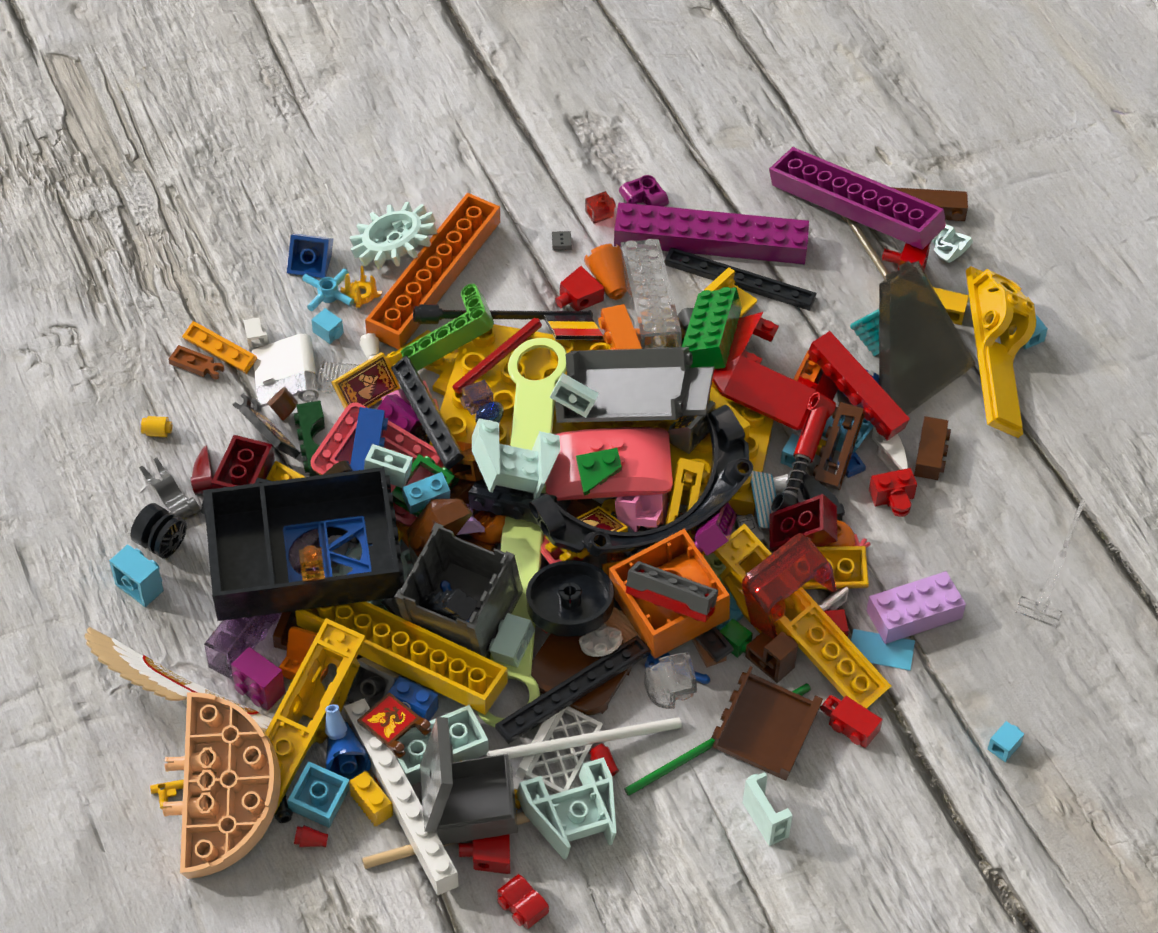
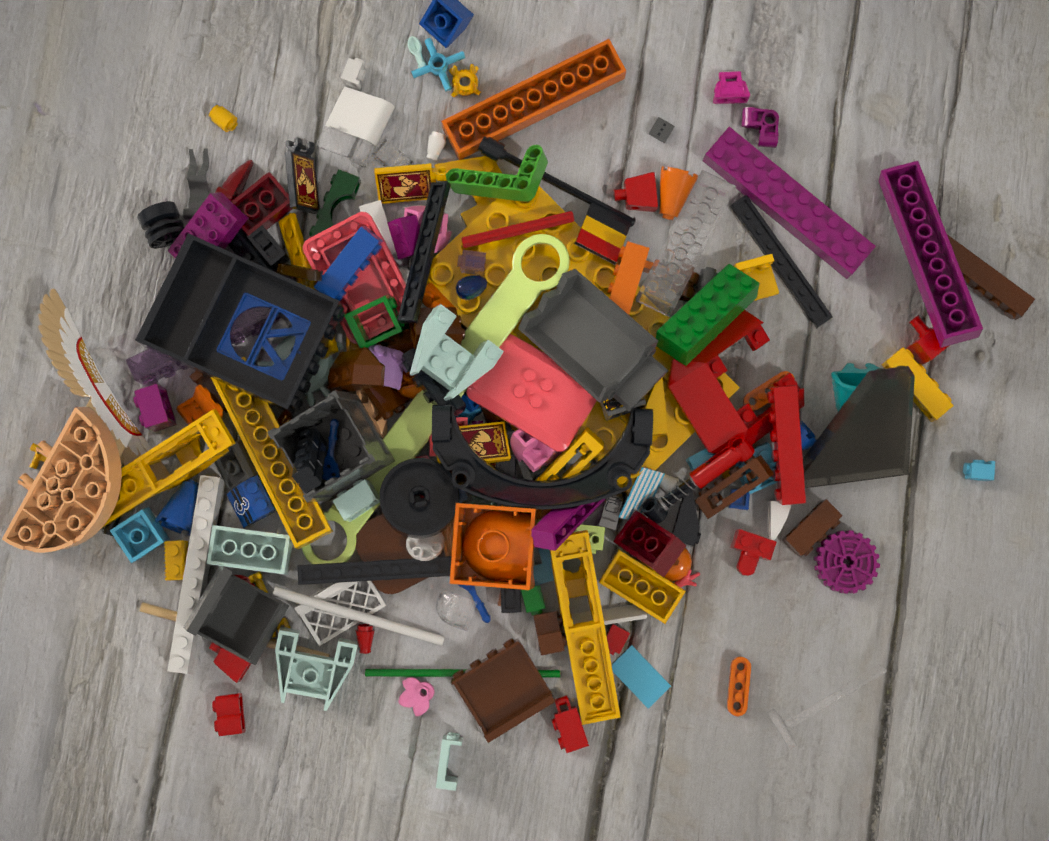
camera: 30 degrees right, 30 degrees up
medium azure brick [109,544,164,607] -> none
dark orange plate [168,345,225,379] -> none
light orange tile [182,321,257,374] -> none
reddish brown brick [266,386,298,421] -> none
red cone [294,825,328,848] -> none
clear orange brick [299,545,325,581] -> none
medium azure brick [311,308,344,344] -> none
light blue cone [325,704,347,740] -> none
light aqua gear [350,202,437,269] -> none
flag [357,692,431,758] -> none
light aqua brick [364,444,413,488] -> none
medium azure brick [402,472,450,514] -> none
light aqua brick [550,373,599,418] -> none
green wing [576,448,622,496] -> none
clear red brick [585,191,616,224] -> none
dark grey piece [625,561,718,622] -> none
clear red windscreen [742,533,837,639] -> none
dark tan bar [841,215,892,286] -> none
lavender brick [866,571,966,644] -> none
light aqua brick [932,225,973,263] -> none
yellow piece [966,266,1036,438] -> none
medium azure brick [987,721,1024,762] -> none
none -> magenta brick [167,192,248,258]
none -> bright pink plate [398,677,435,716]
none -> light aqua piece [407,36,427,68]
none -> dark pink piece [713,71,750,104]
none -> orange plate [727,657,751,716]
none -> magenta piece [813,530,880,594]

